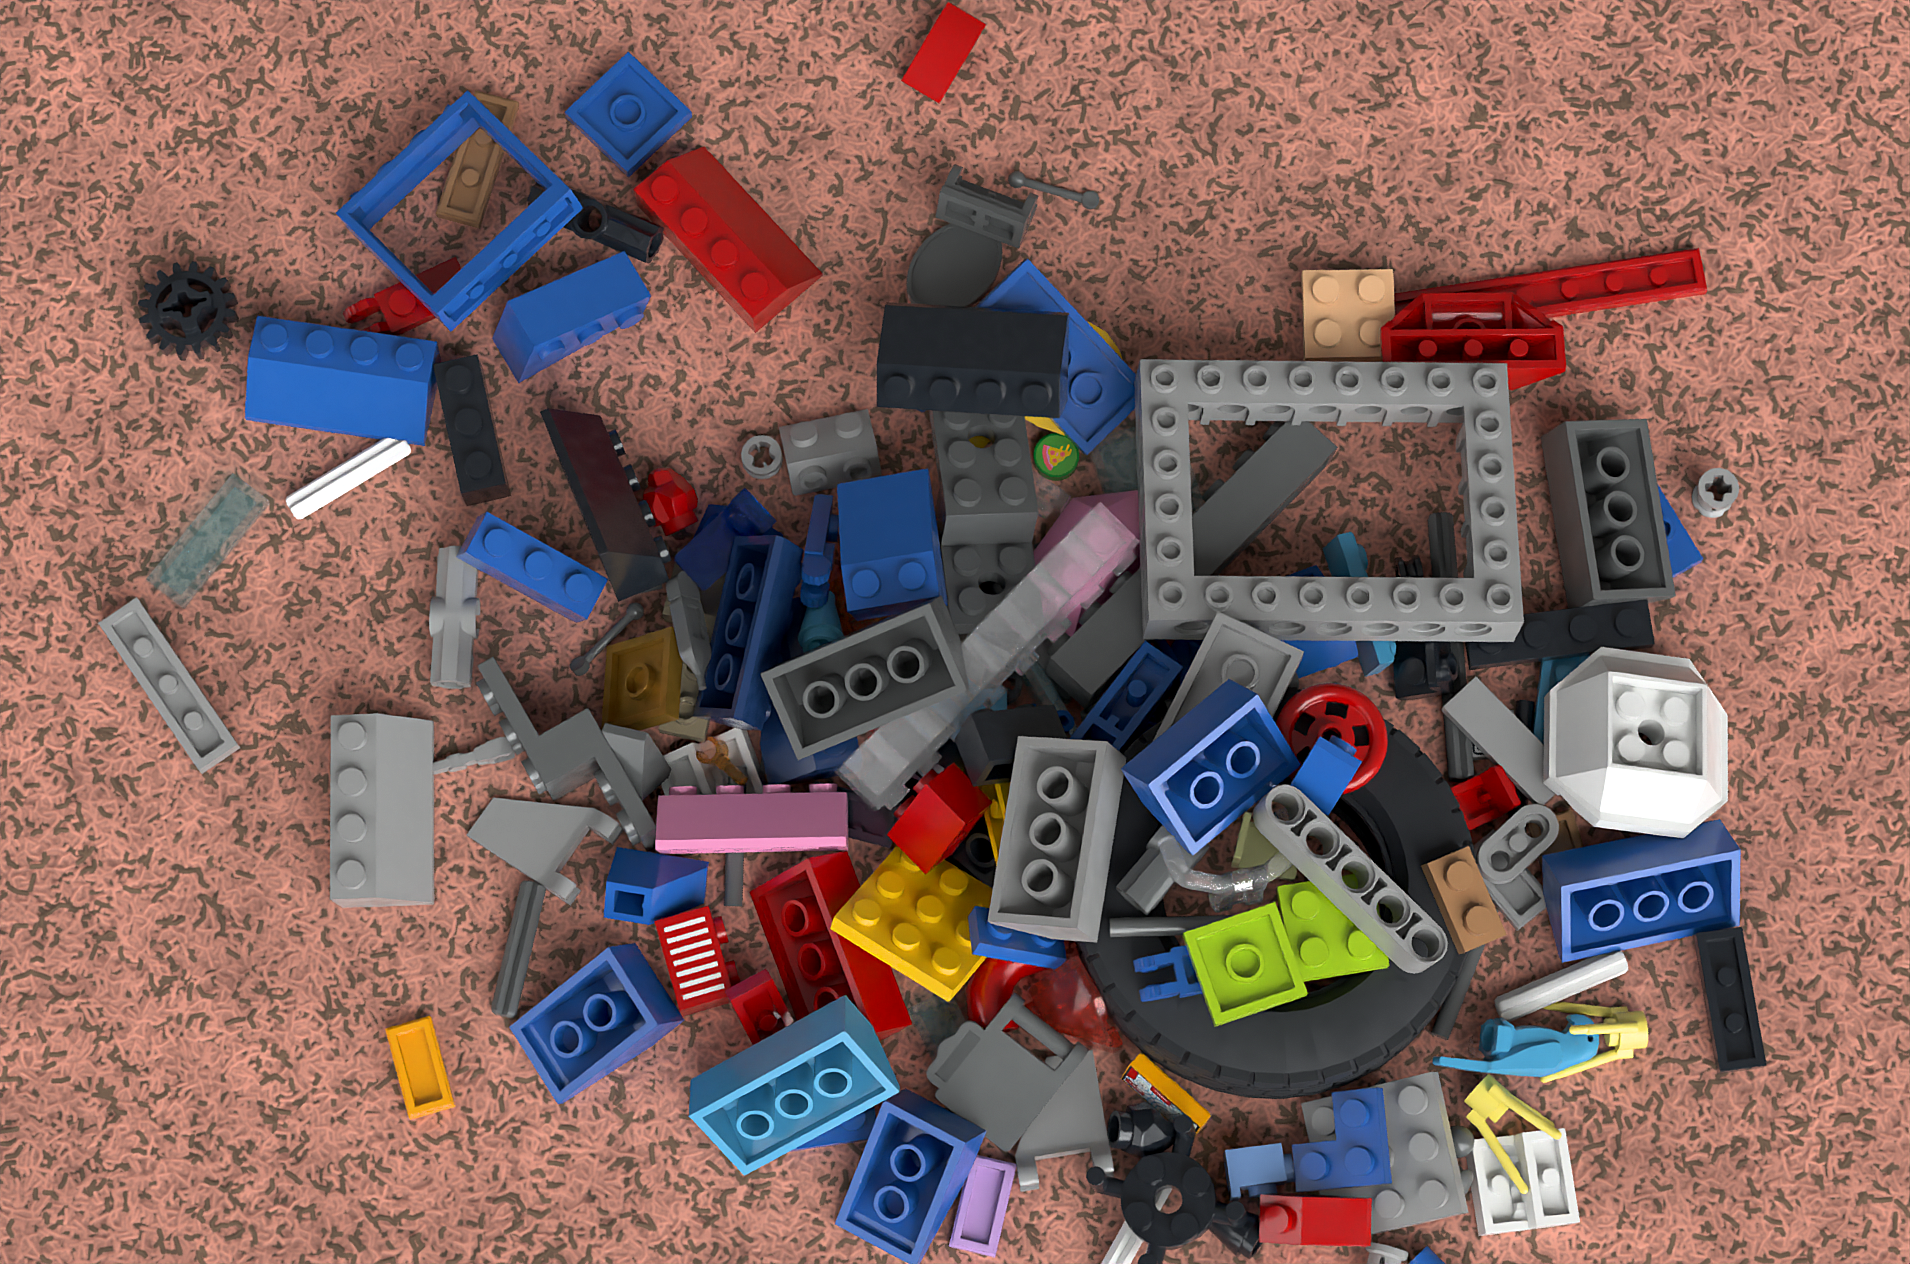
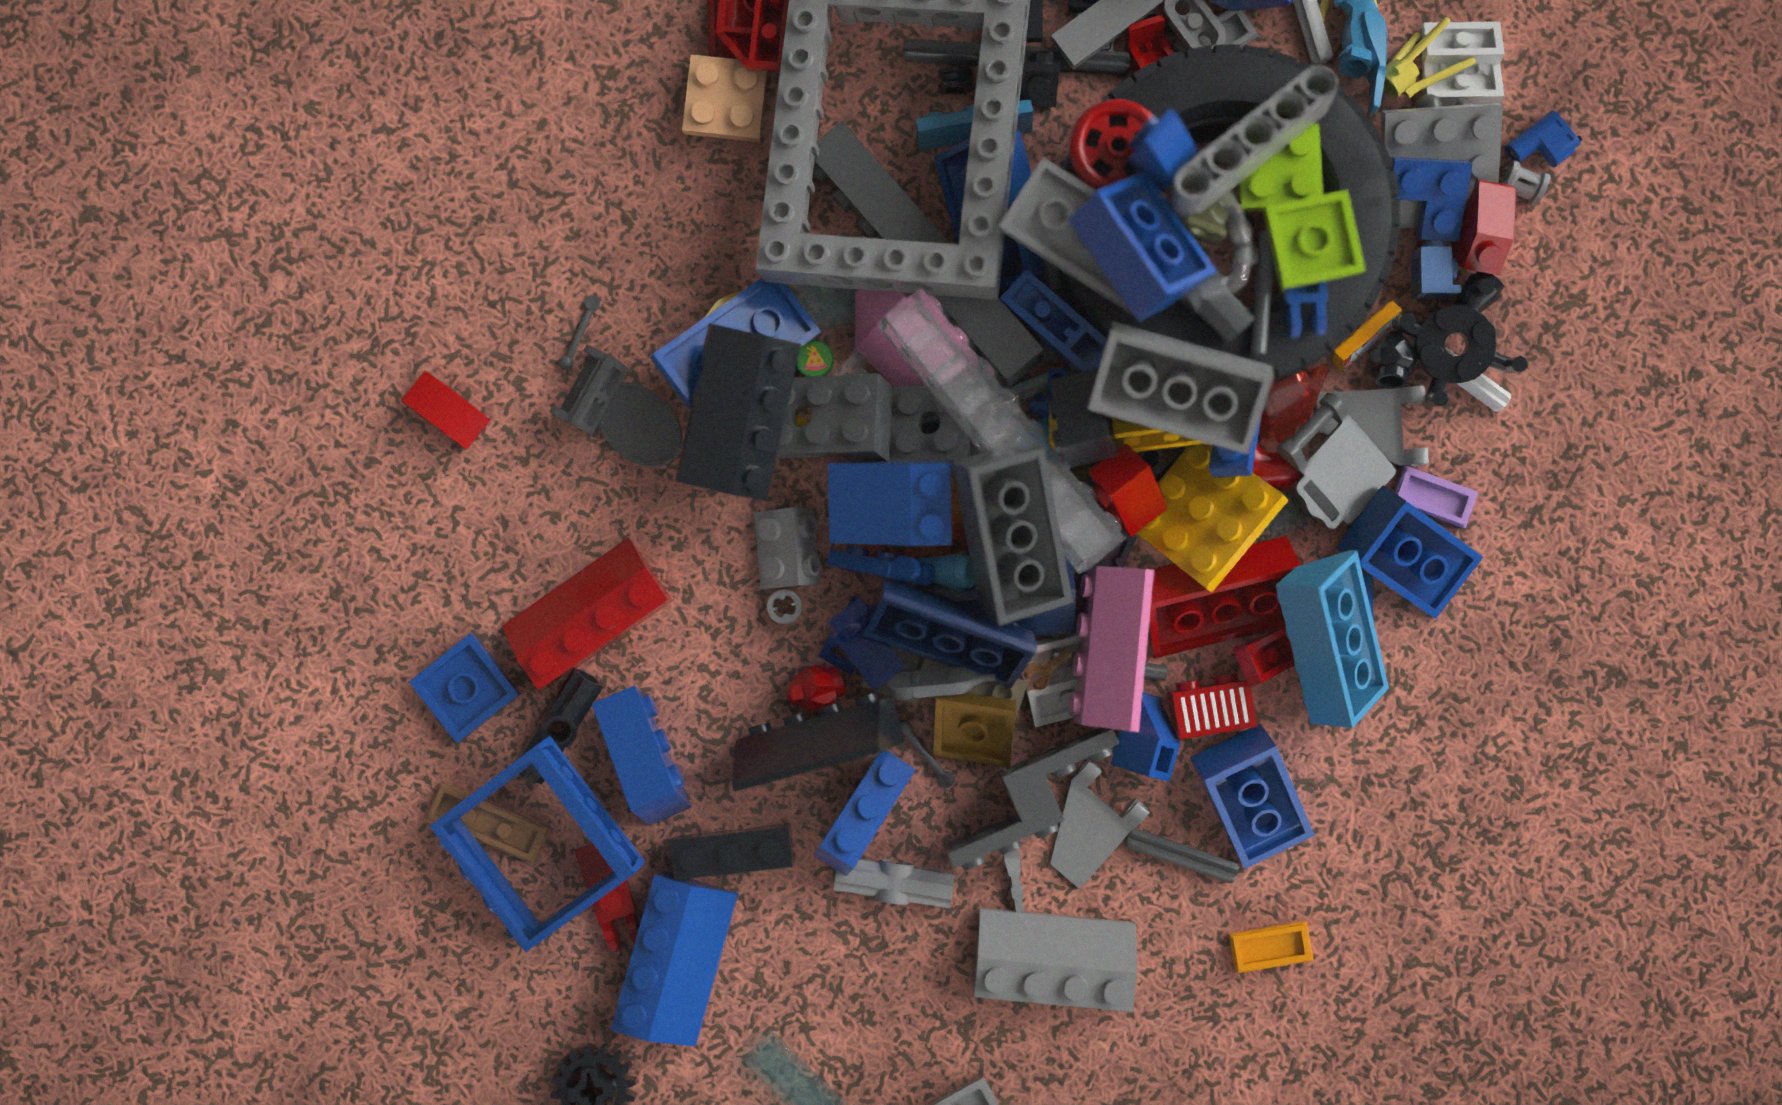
camera: 85 degrees left, 10 degrees up
white axle [285,438,411,519] -> none
dark grey slope [602,723,672,801] -> none
medium nougat plate [1421,846,1507,954] -> none

